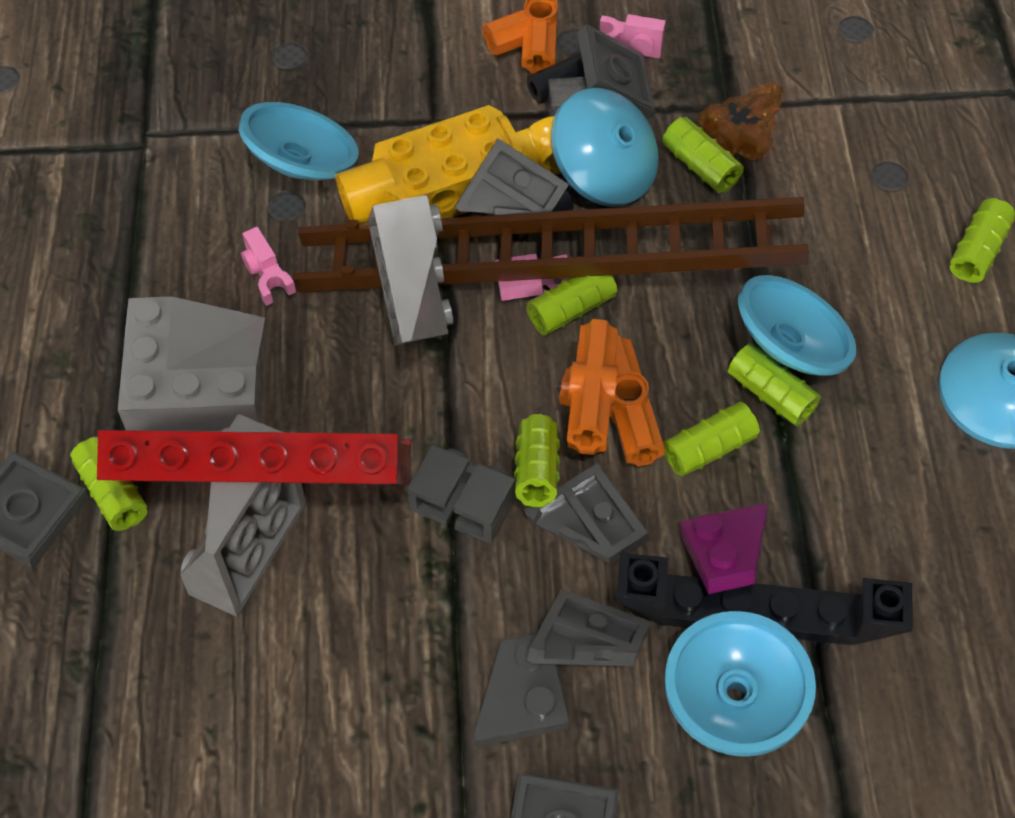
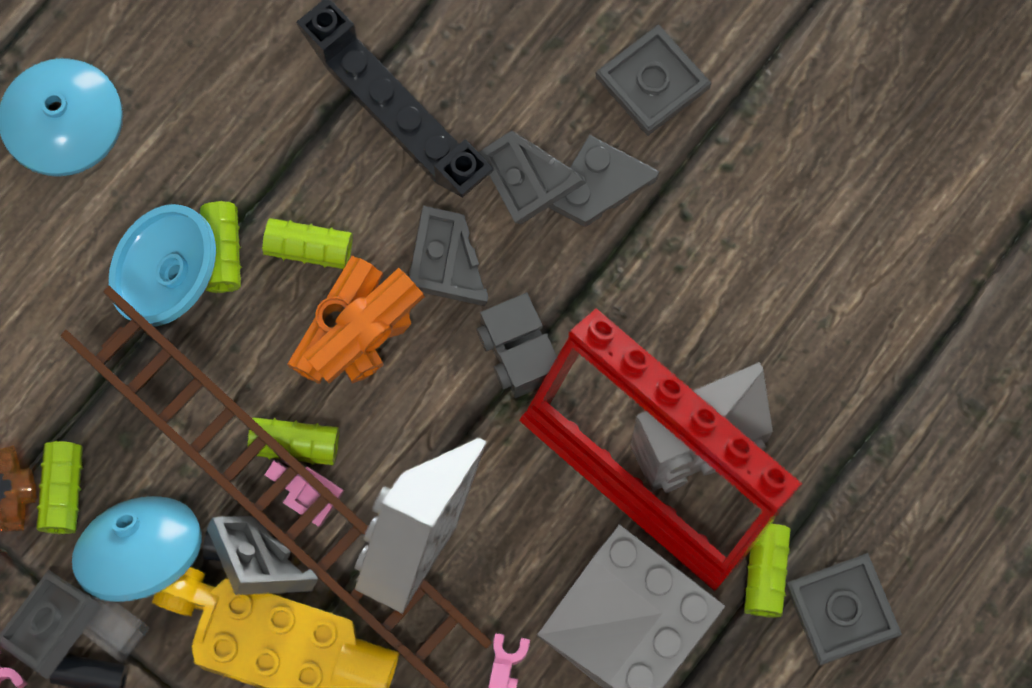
camera: 140 degrees left, 15 degrees up
lime axle [514,414,560,507] -> none
medium azure dish [664,611,816,756] -> none
magenta wing [680,503,767,594] -> none

